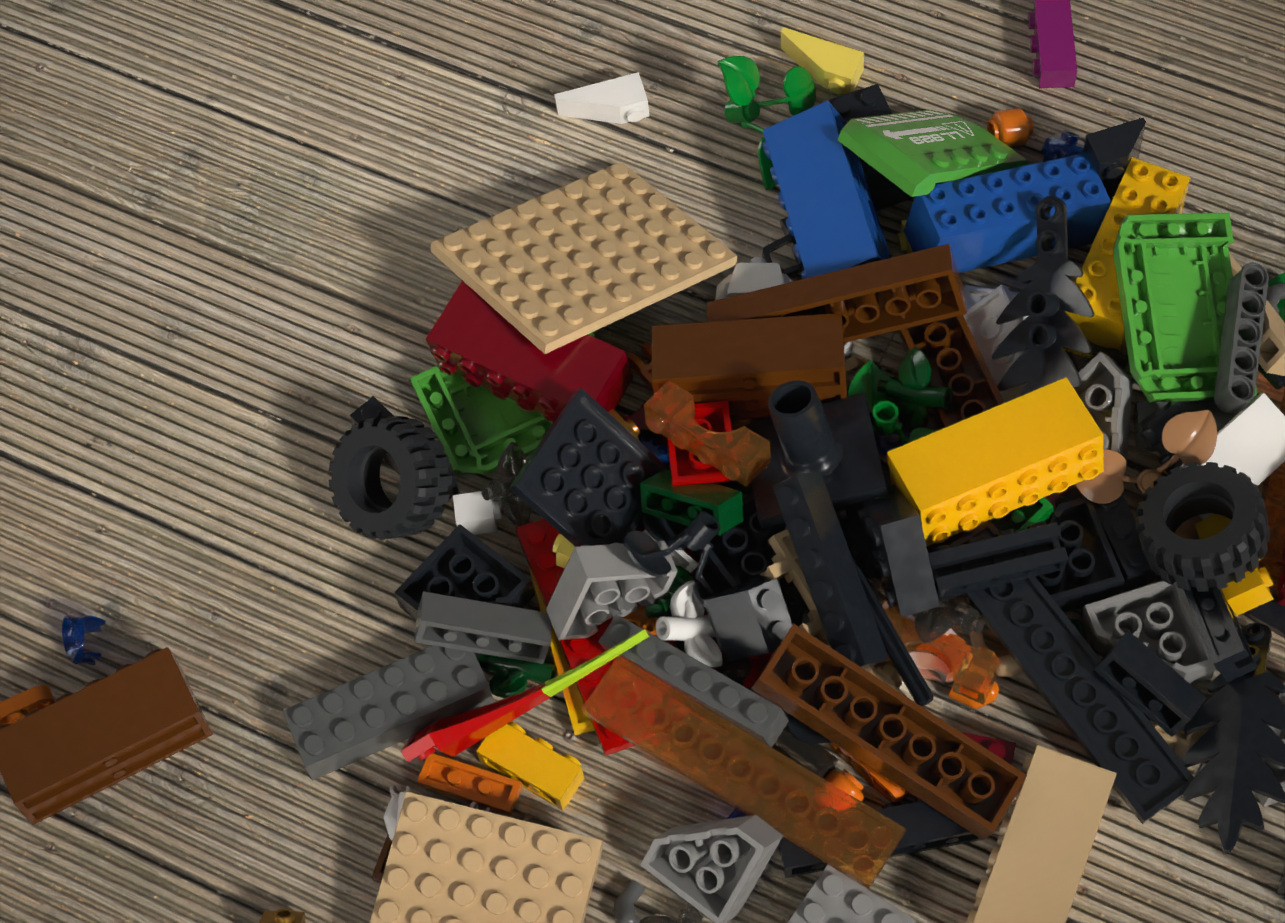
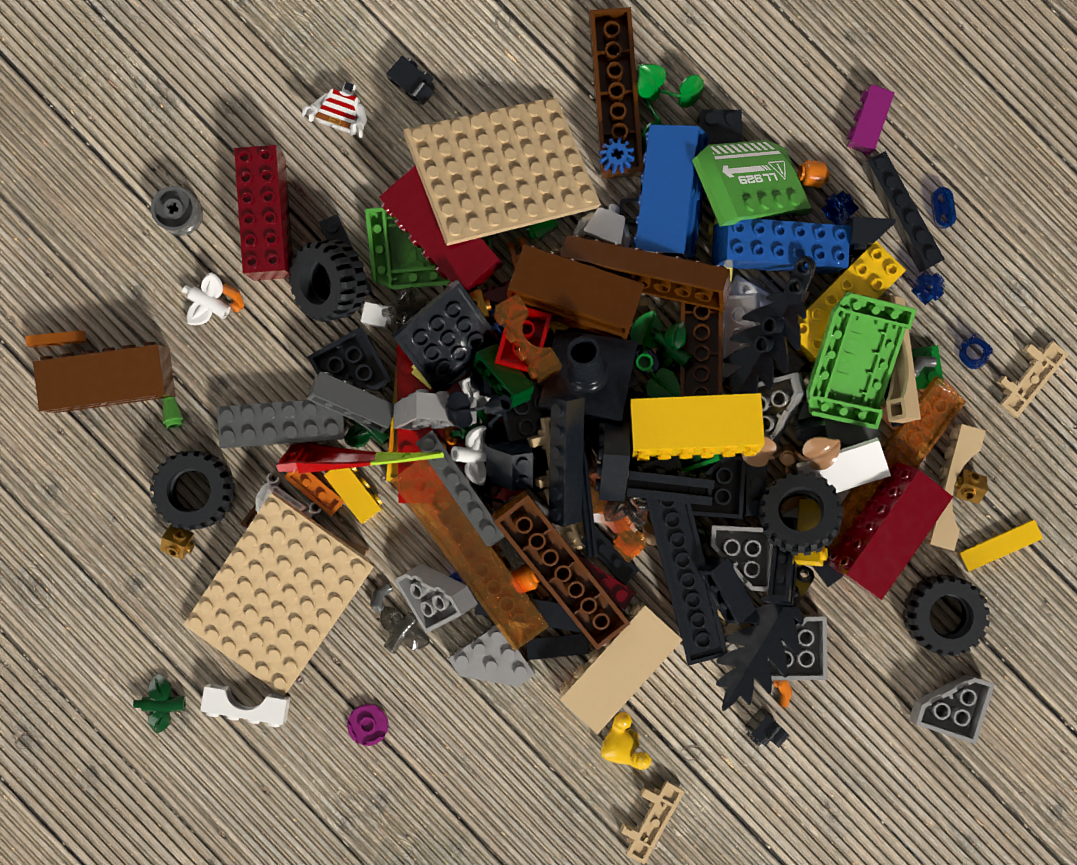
camera: 10 degrees right, 25 degrees up
clear blue piece [61,615,106,666] -> none
white slope [554,72,650,124] -> none
light yellow slope [781,27,864,94] -> none
dark grey beam [1214,262,1269,414] -> none
none -> dark grey wheel [150,186,203,236]
none -> black tyre [150,450,236,530]
none -> bright green cone [163,397,184,429]
none -> white plant [182,272,231,325]
none -> orange arm [222,283,245,312]
none -> dark red brick [234,145,293,281]
none -> torso [302,82,367,138]
none -> black hinge [386,56,435,106]
none -> green brick [525,219,558,242]
none -> black tile [526,633,589,660]
none -> black plate [581,527,639,585]
none -> reddish brown brick [589,7,643,179]
none -> blue gear [599,138,634,174]
none -> black brick [861,151,945,273]
none -> clear blue brick [911,271,945,305]
none -> clear blue plate [931,187,956,229]

